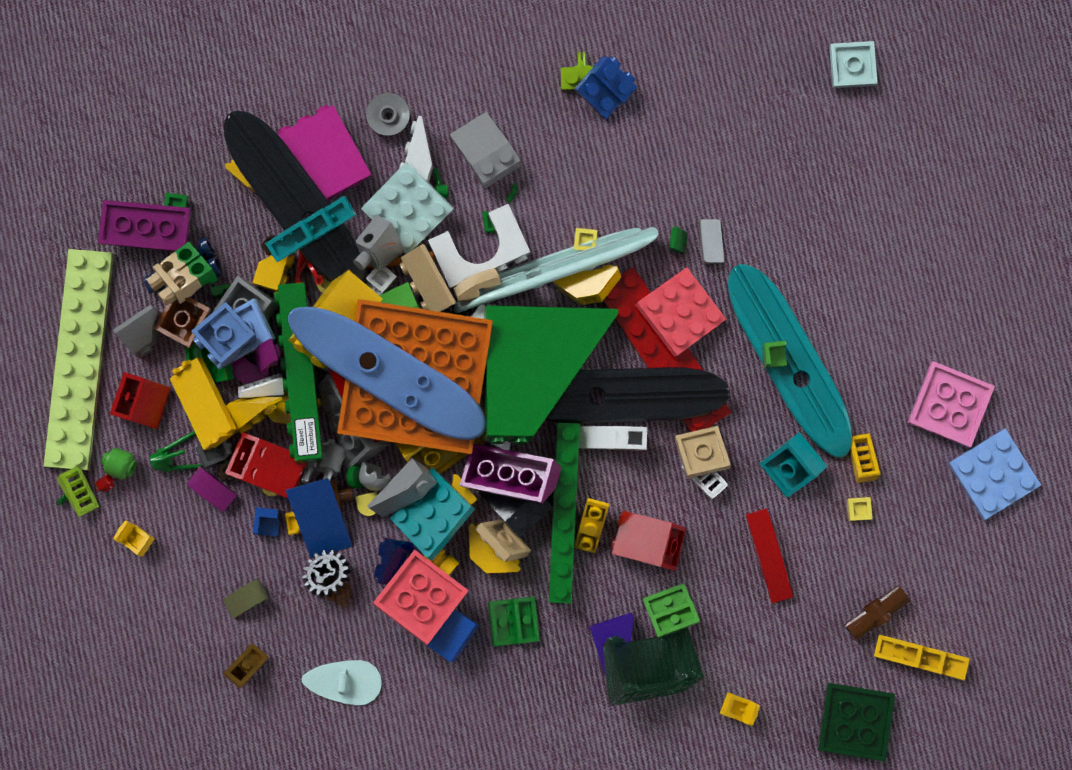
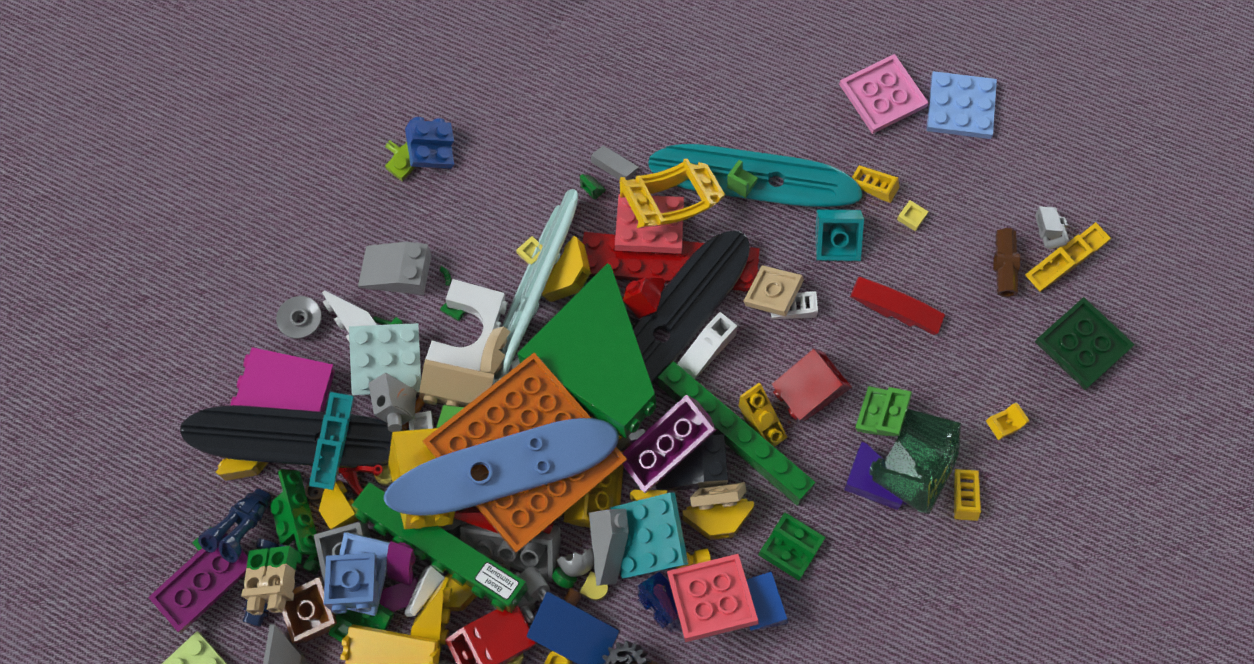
camera: 50 degrees left, 15 degrees down
none -> dark blue piece [198,489,272,563]
none -> green bracket [270,469,318,555]
none -> yellow wedge [619,159,725,228]
none -> red slope [623,277,665,318]
none -> yellow slope [954,469,981,521]
none -> light grey piece [1035,206,1069,250]

